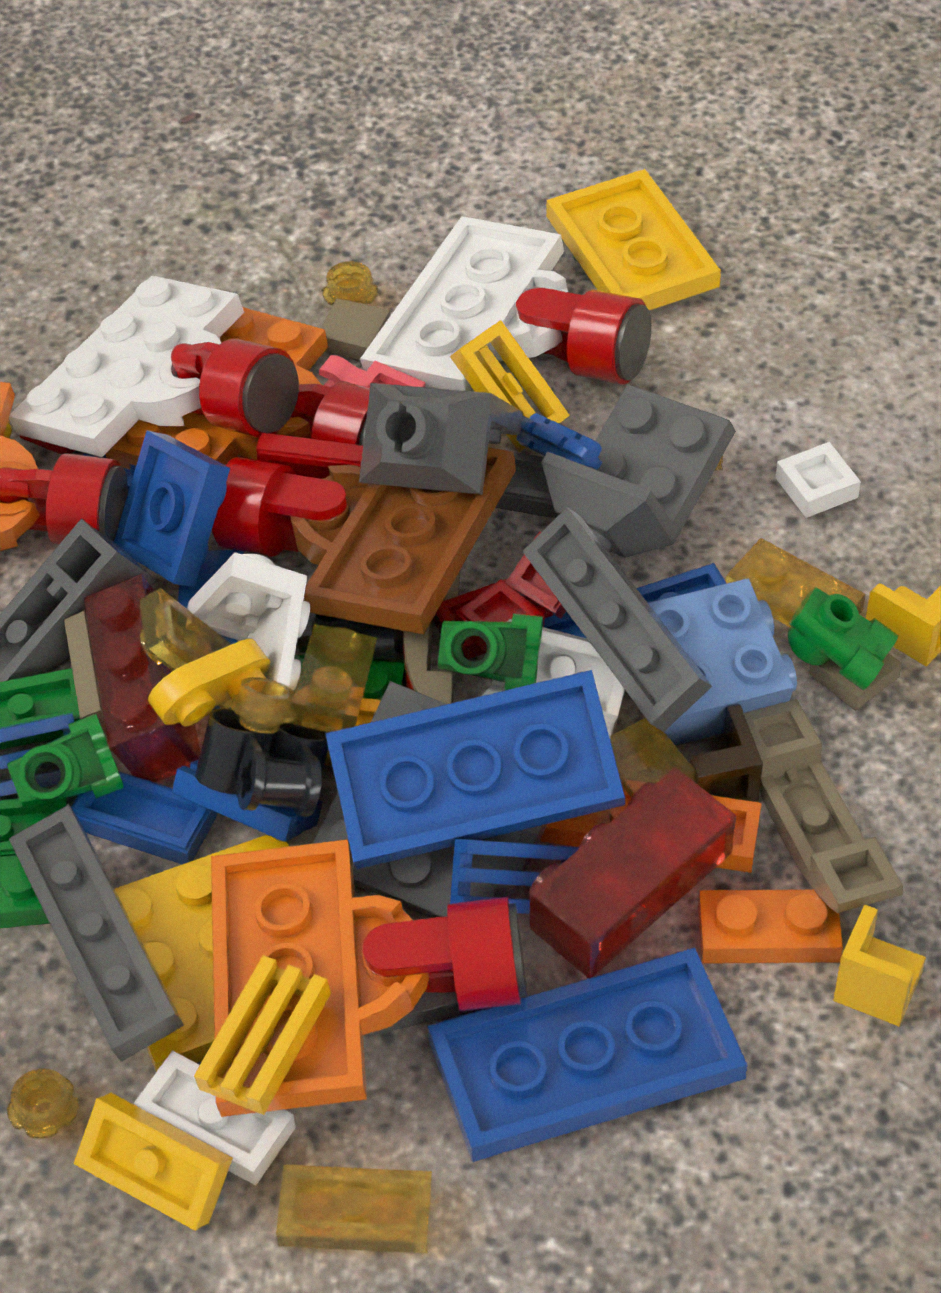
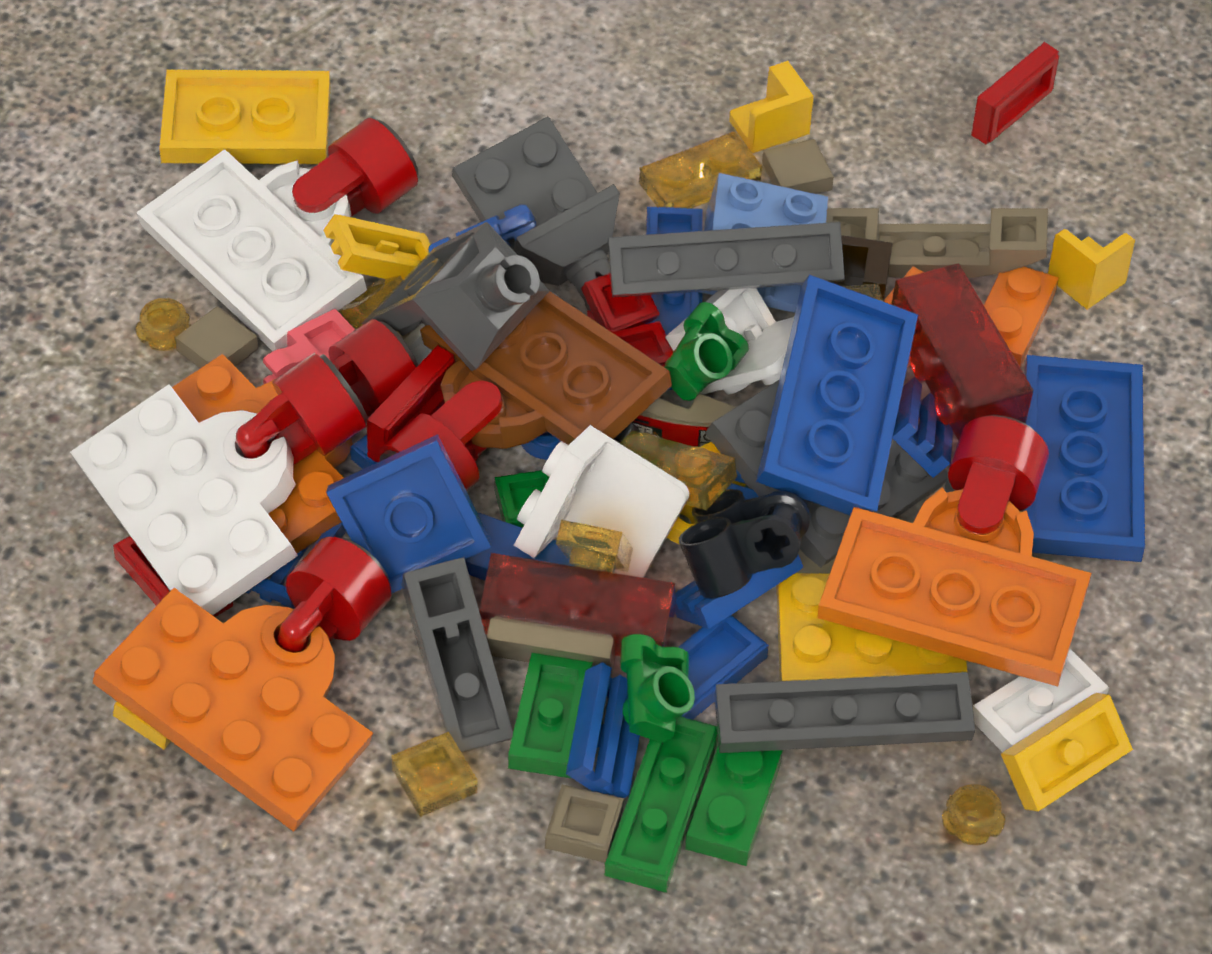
camera: 70 degrees left, 0 degrees up
yellow plate [148,639,271,727] -> none
yellow tile [194,955,331,1115] -> none
clear yellow plate [230,677,296,733] -> none
clear yellow plate [276,1165,433,1254] -> none
white plate [775,442,861,518] -> none
green plate [787,587,899,690] -> none

